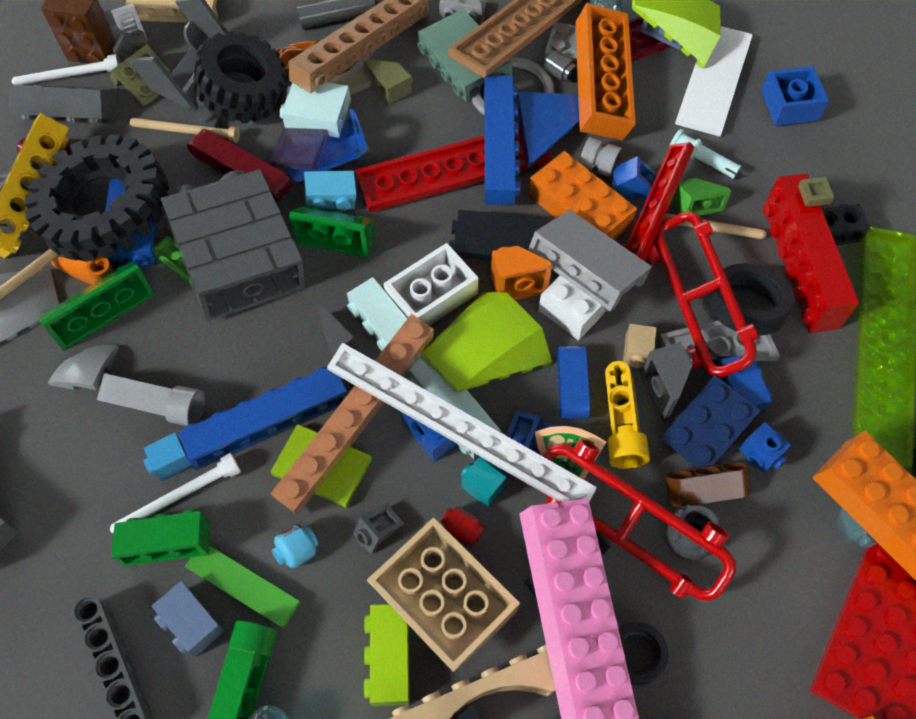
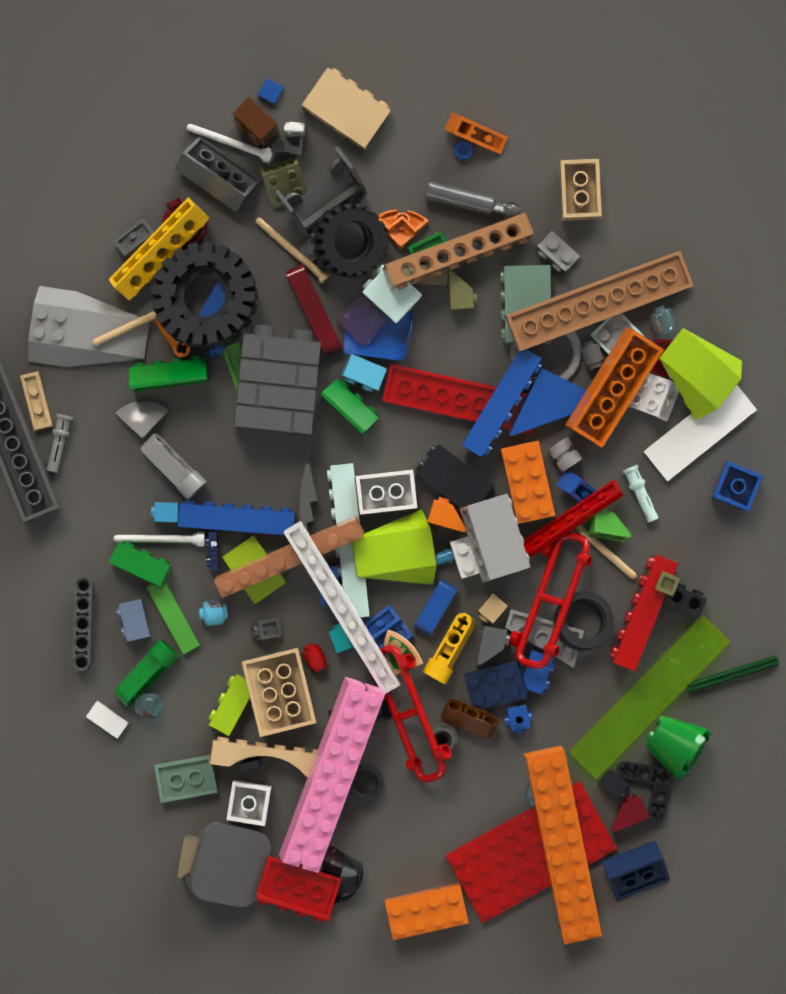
camera: 25 degrees right, 25 degrees up
none -> dark blue plate [205,532,219,571]
none -> dark azure pin [435,548,455,566]
none -> white bracket [628,373,679,422]

